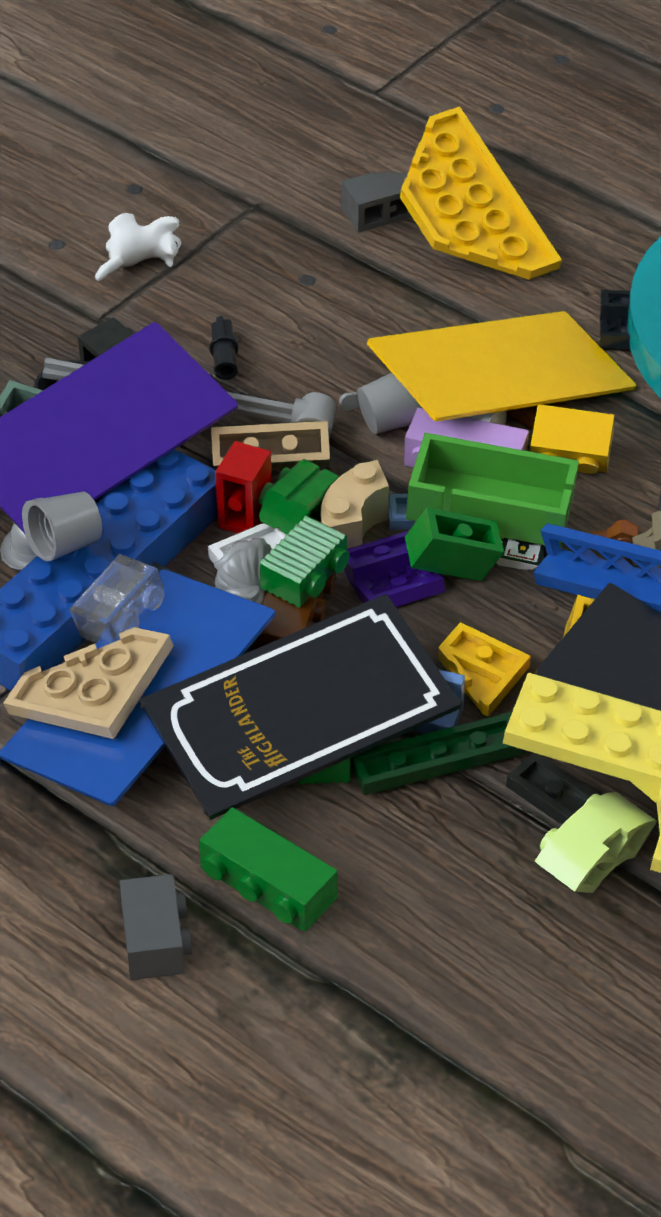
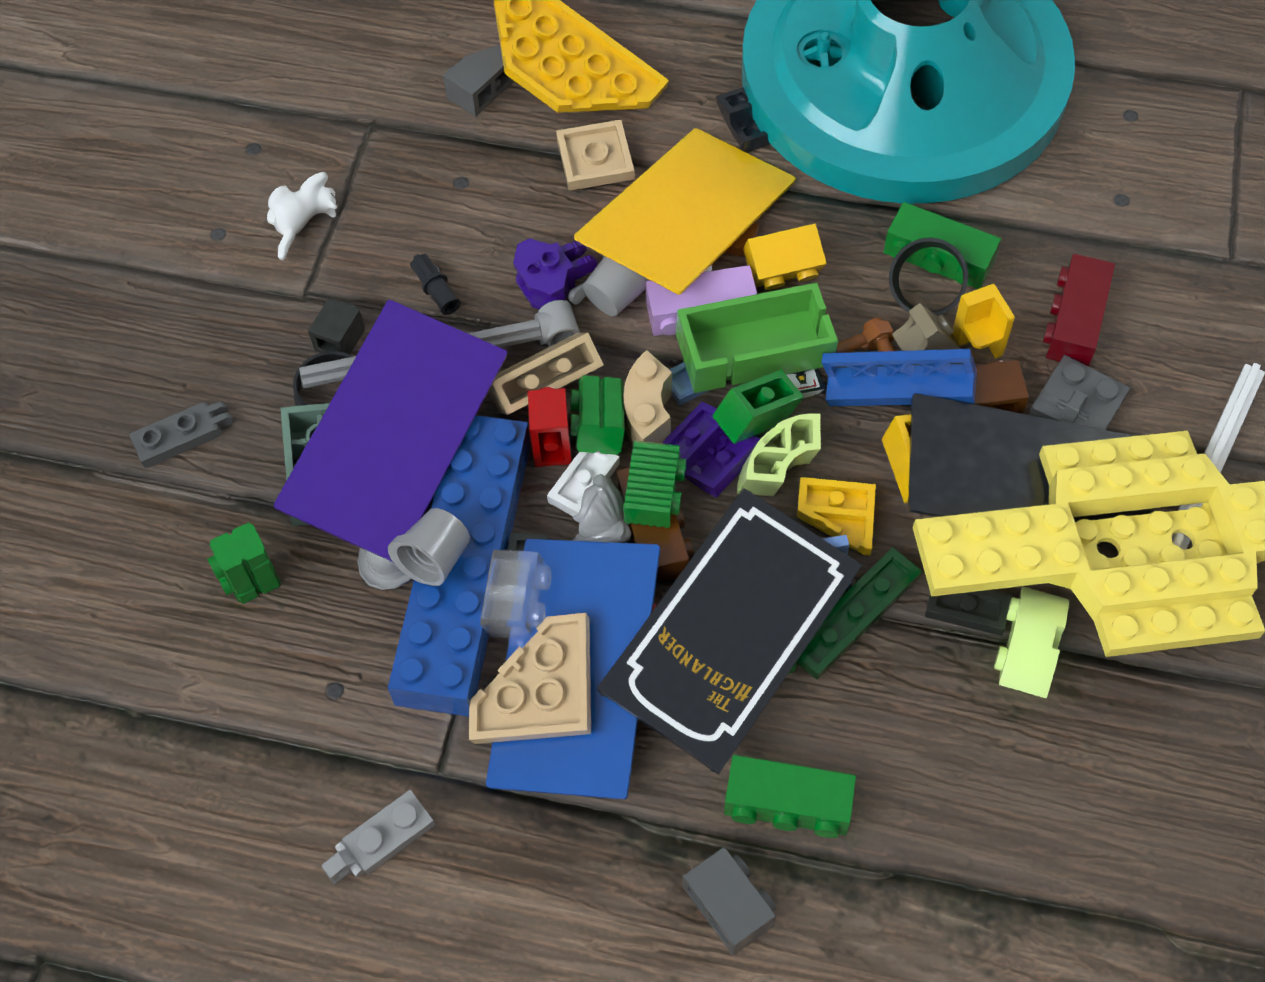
camera: 25 degrees left, 15 degrees up
none -> dark purple hinge [513,238,598,310]
none -> tan plate [556,120,635,191]
none -> yellowish green brick [737,414,821,496]

